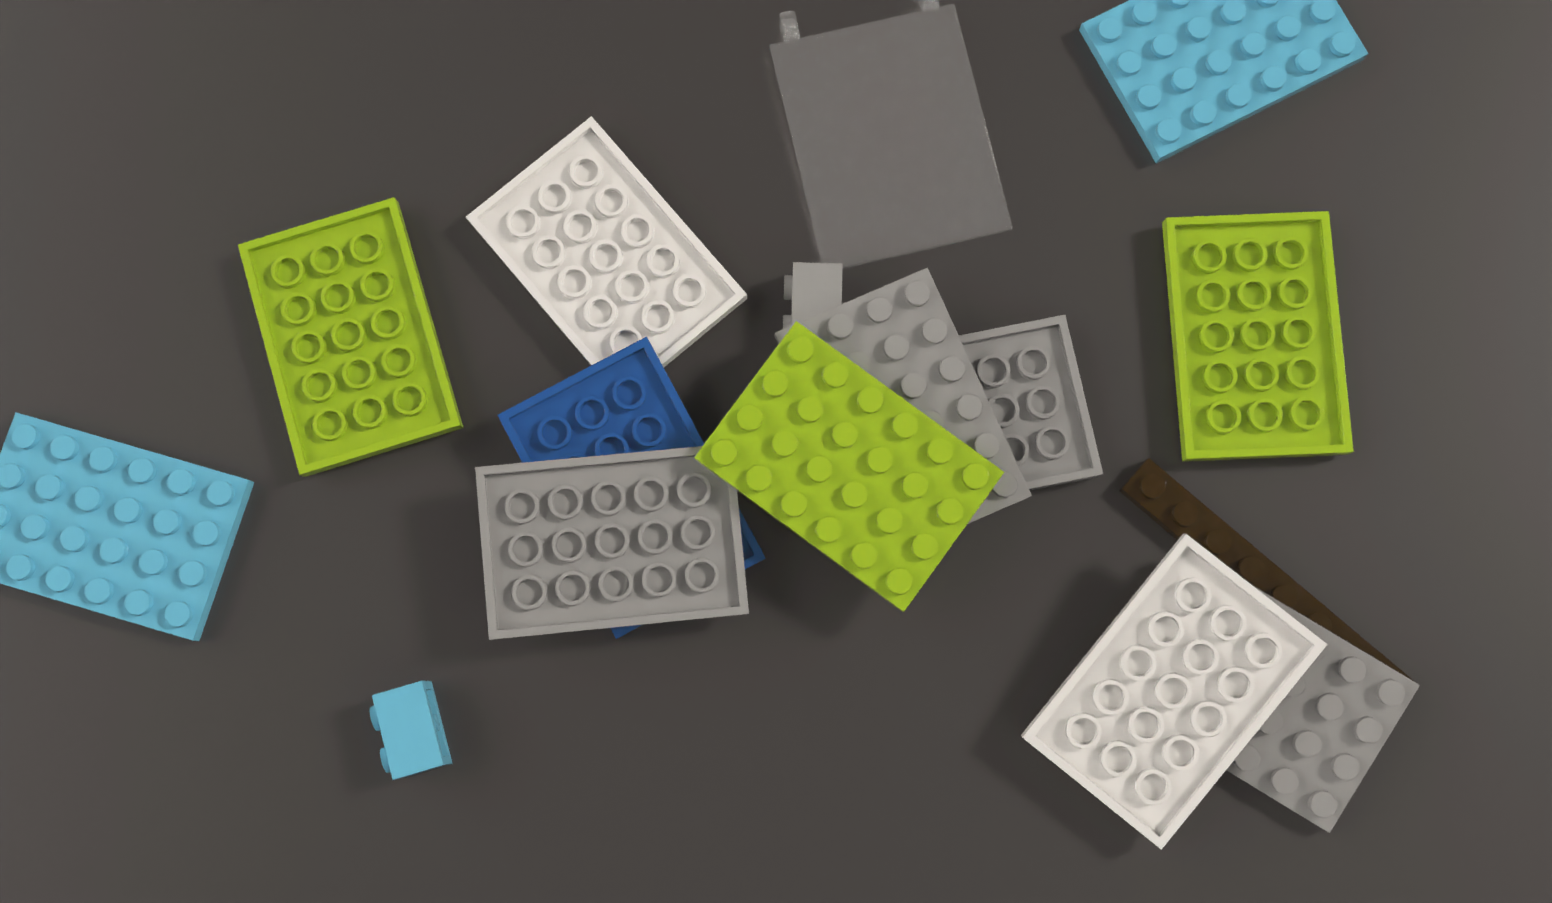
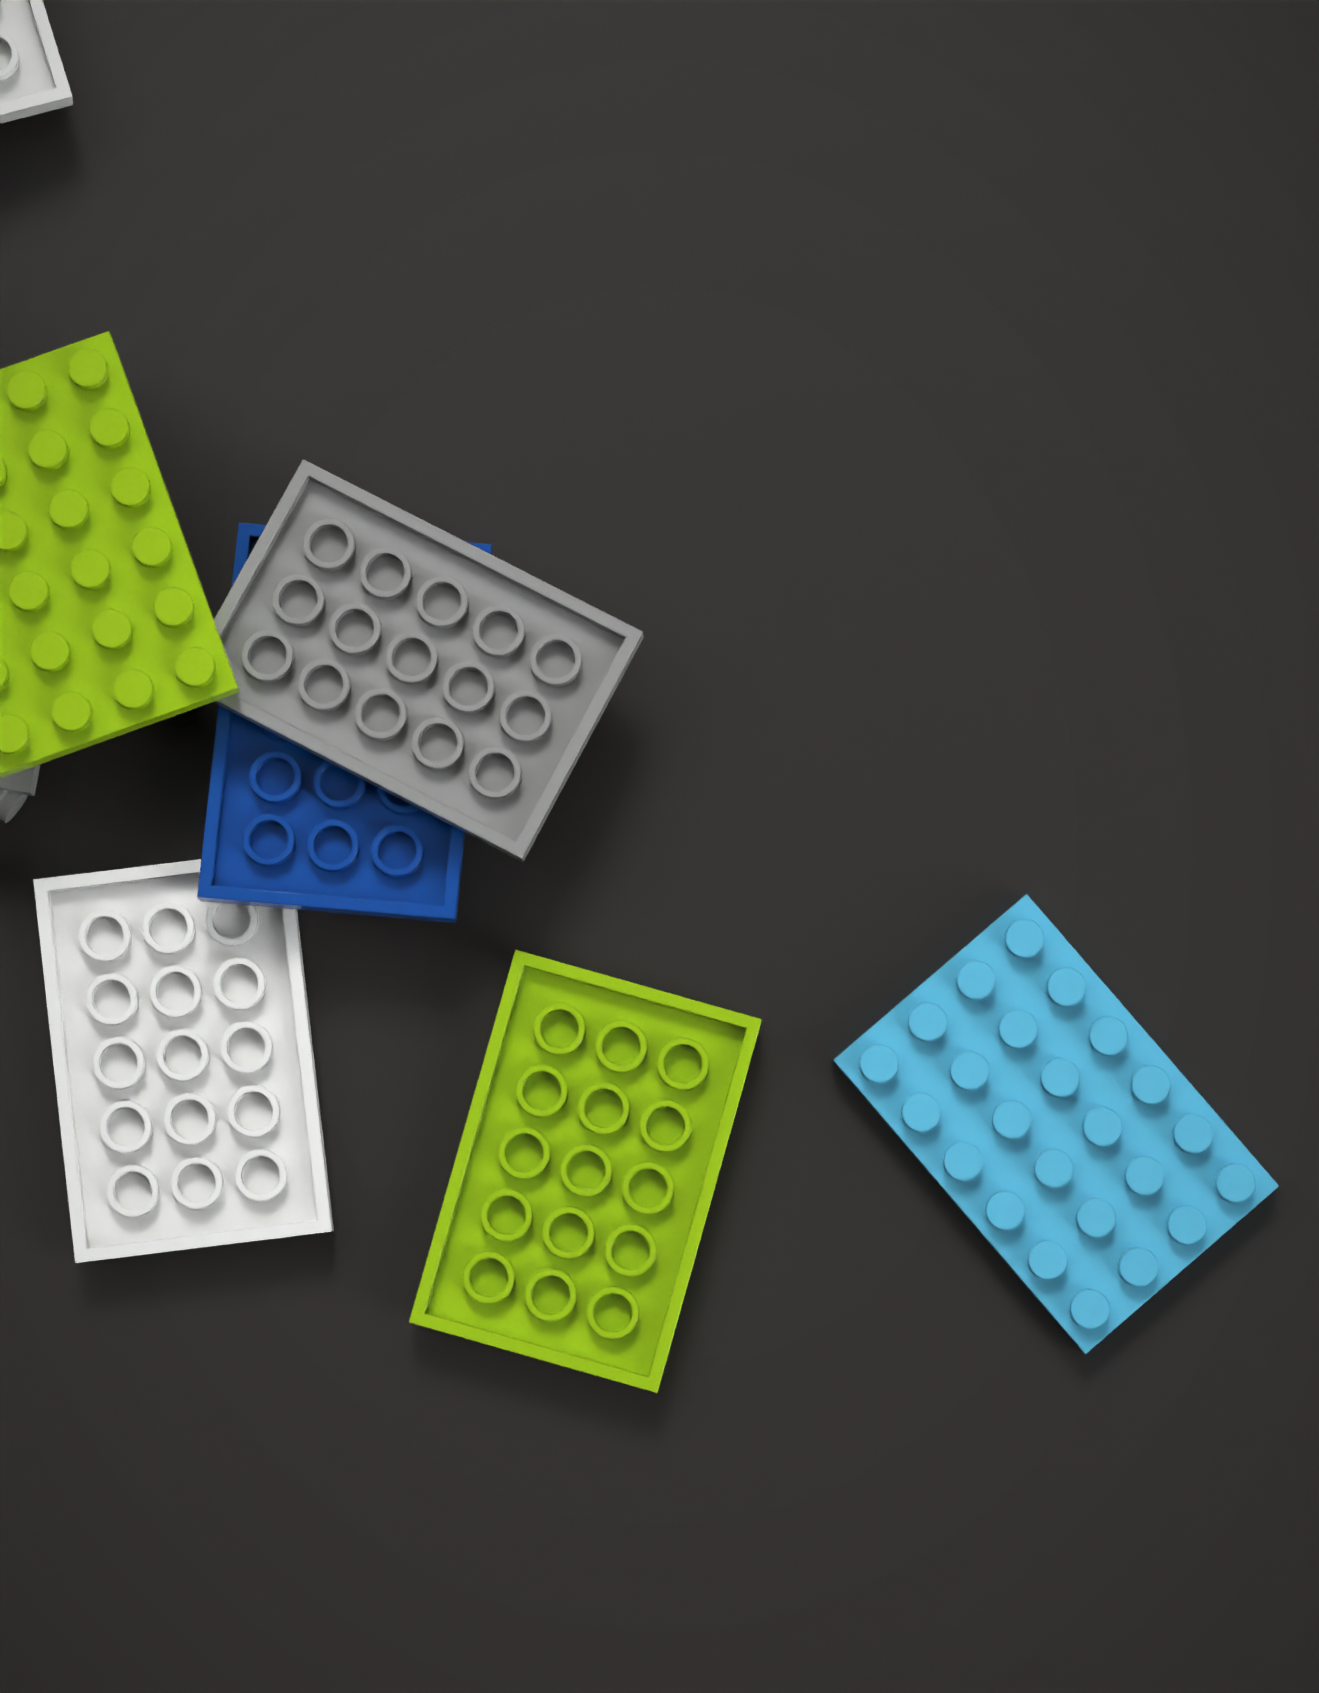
camera: 150 degrees left, 5 degrees up
medium azure brick [369,681,452,780] -> none

